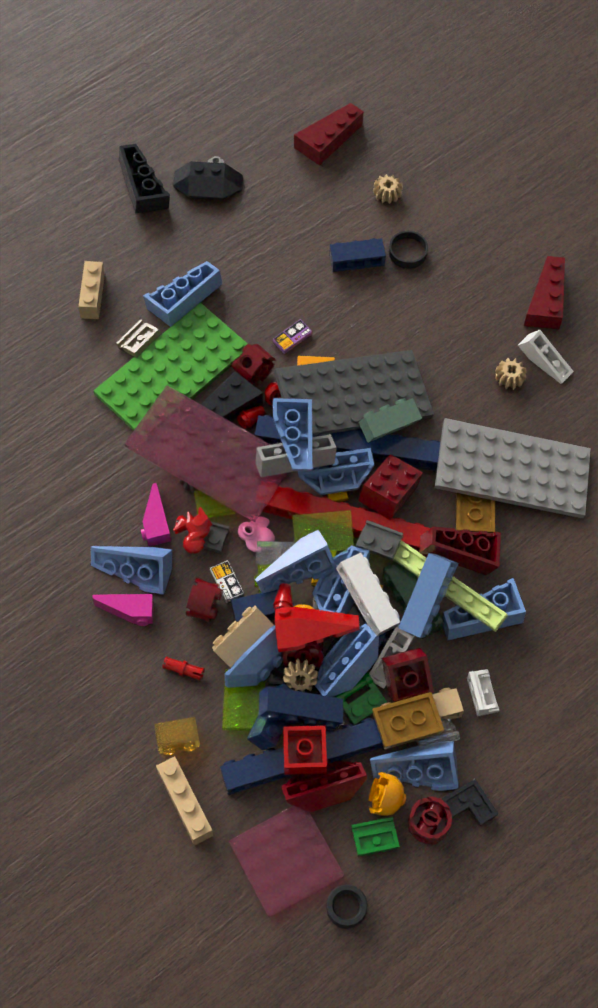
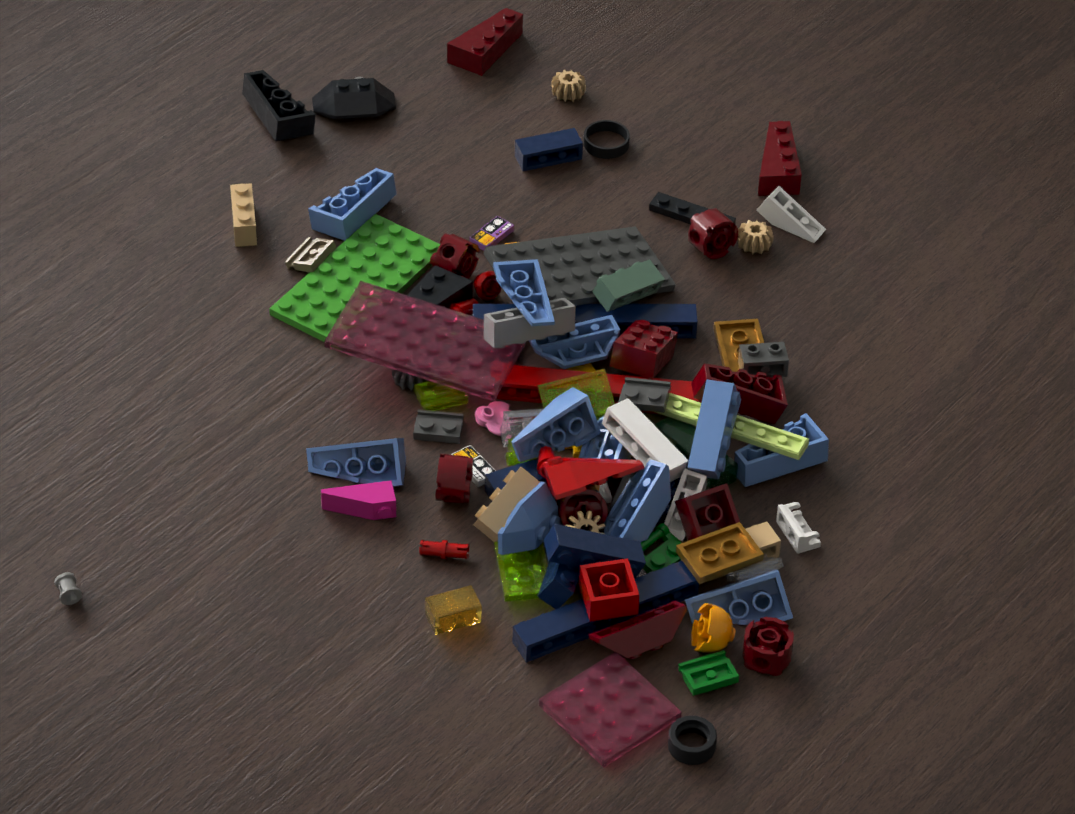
camera: 10 degrees left, 20 degrees down
dark pink slope [141,483,171,547] -> none
tan brick [156,756,213,846] -> none
red animal [173,507,213,554] -> none
light grey plate [435,418,591,518] -> none
black plate [442,779,498,826] -> none
none -> black plate [649,192,736,225]
none -> dark red brick [688,208,739,259]
none -> dark grey brick [738,342,789,378]

